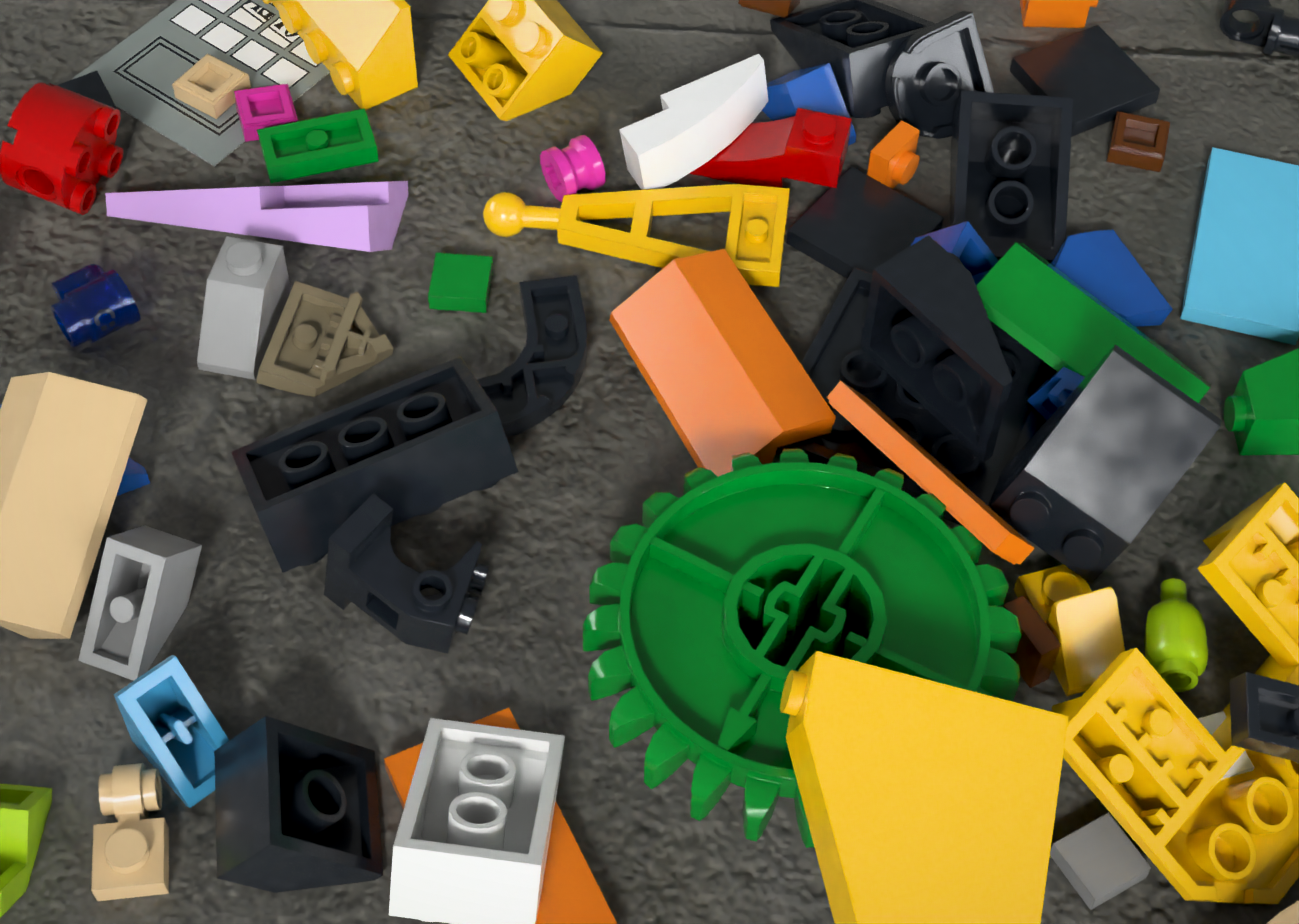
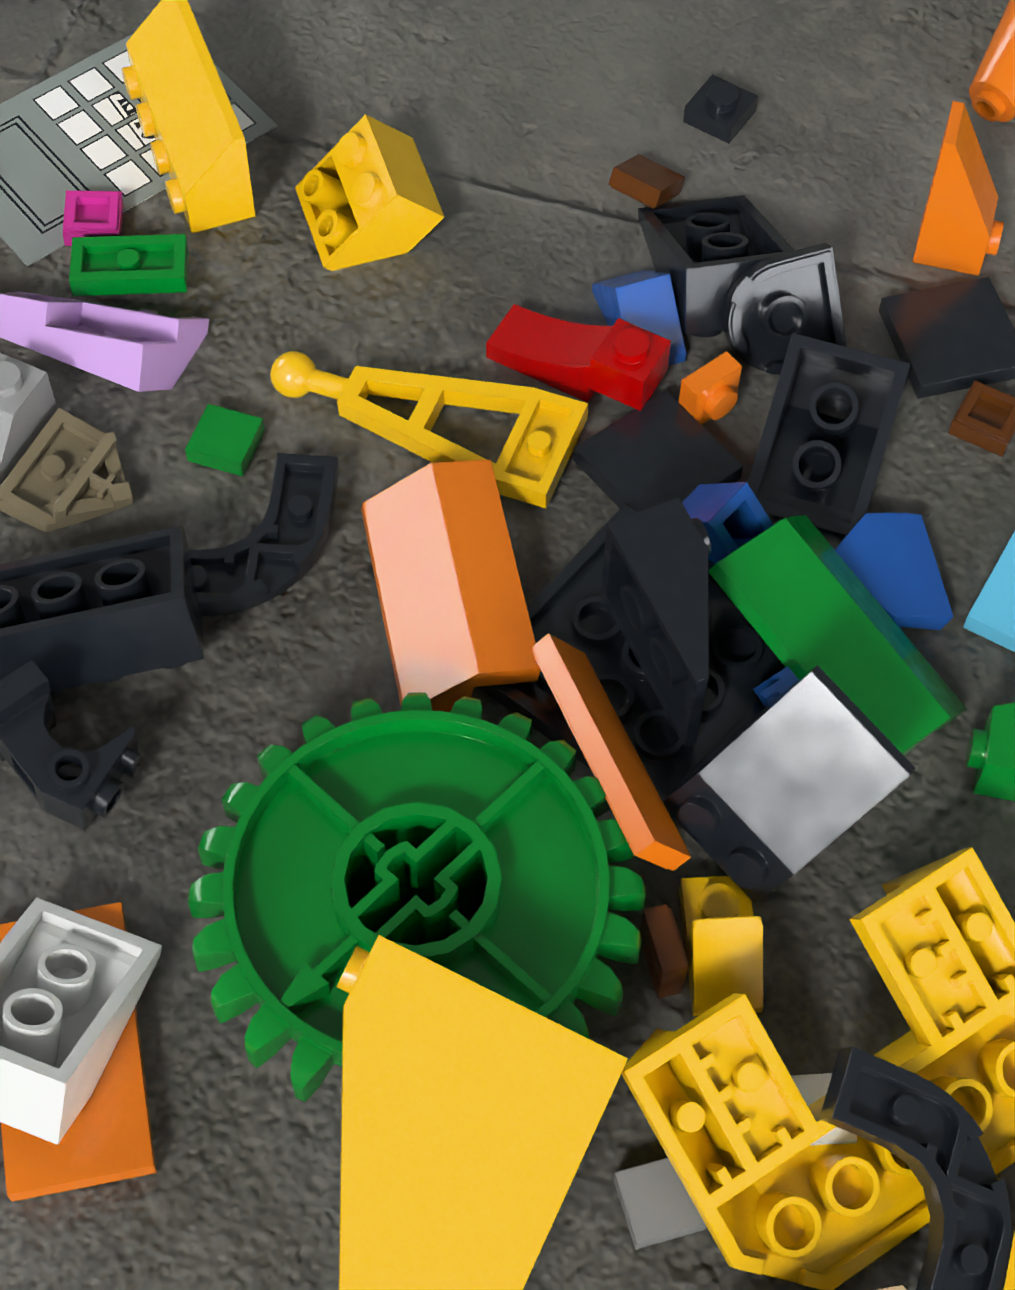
camera: 15 degrees right, 5 degrees up
tan tile [172,53,251,119] -> none
dark pink wheel [540,135,605,202] -> none
white slope [619,54,769,190] -> none
lime plant [1144,578,1208,692] -> none

